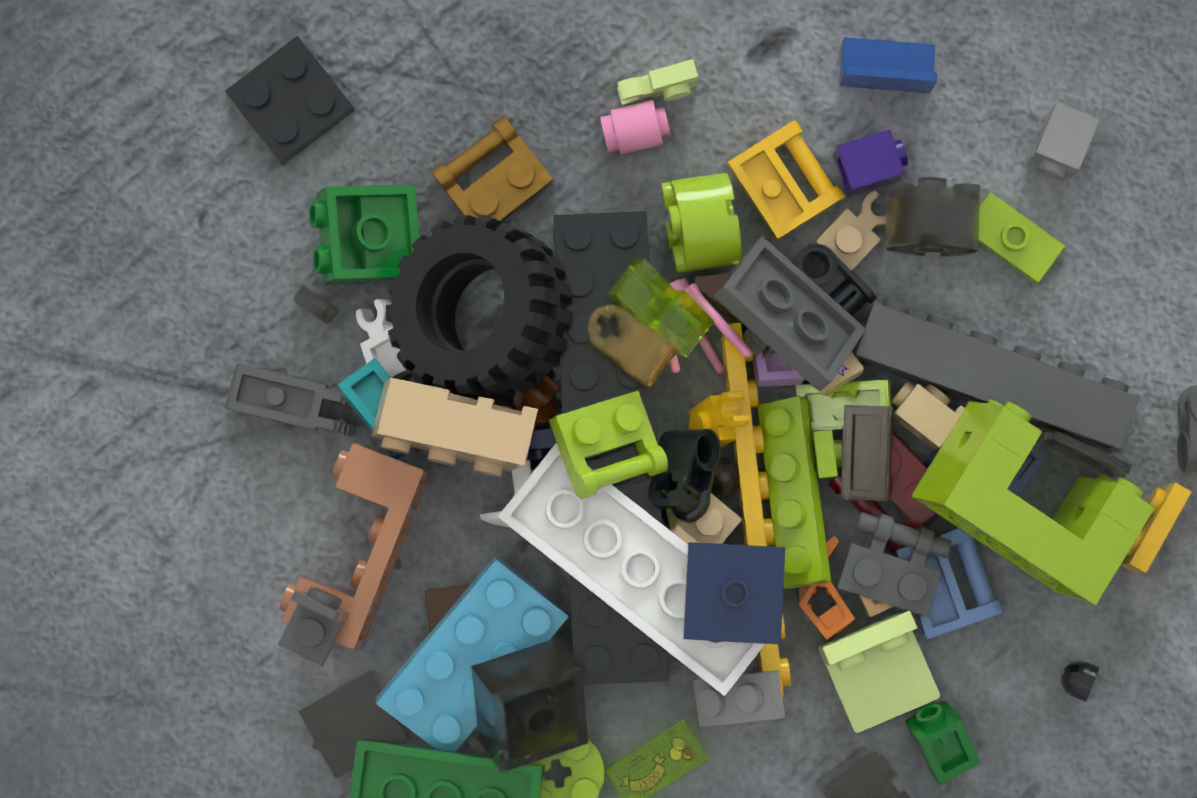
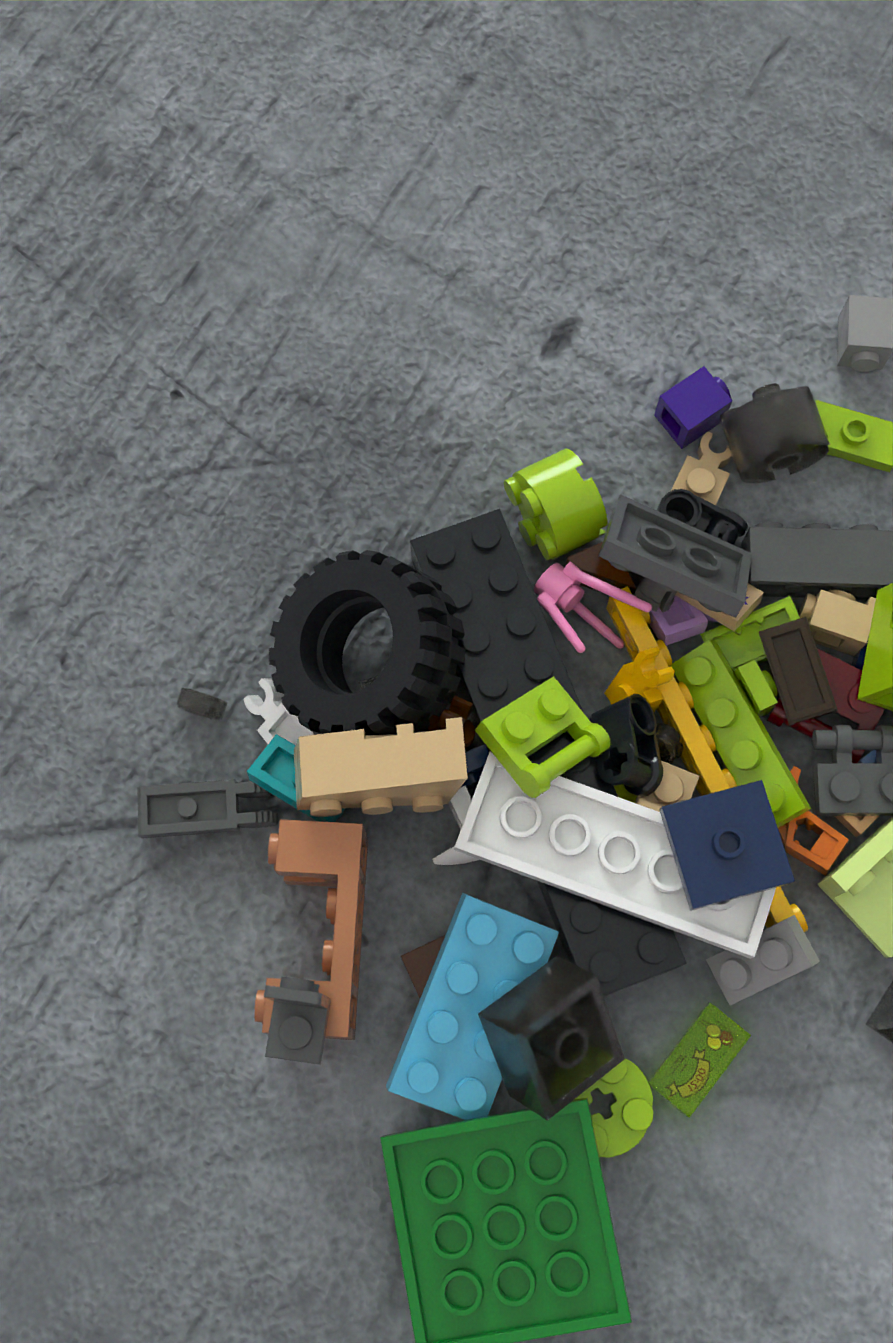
camera: 15 degrees left, 10 degrees down
black plate [225,36,355,166] -> none
clear smoke piece [298,671,408,779] -> none
green plate [309,185,419,285] -> none
pearl gold plate [430,116,554,222] -> none
clear yellow piece [587,305,679,388] -> none
bright pink brick [600,100,670,155] -> none
clear neon green slope [608,258,715,357] -> none
yellowish green plate [617,59,698,106] -> none
yellow plate [727,120,846,242] -> none
blue panel [839,37,937,93] -> none

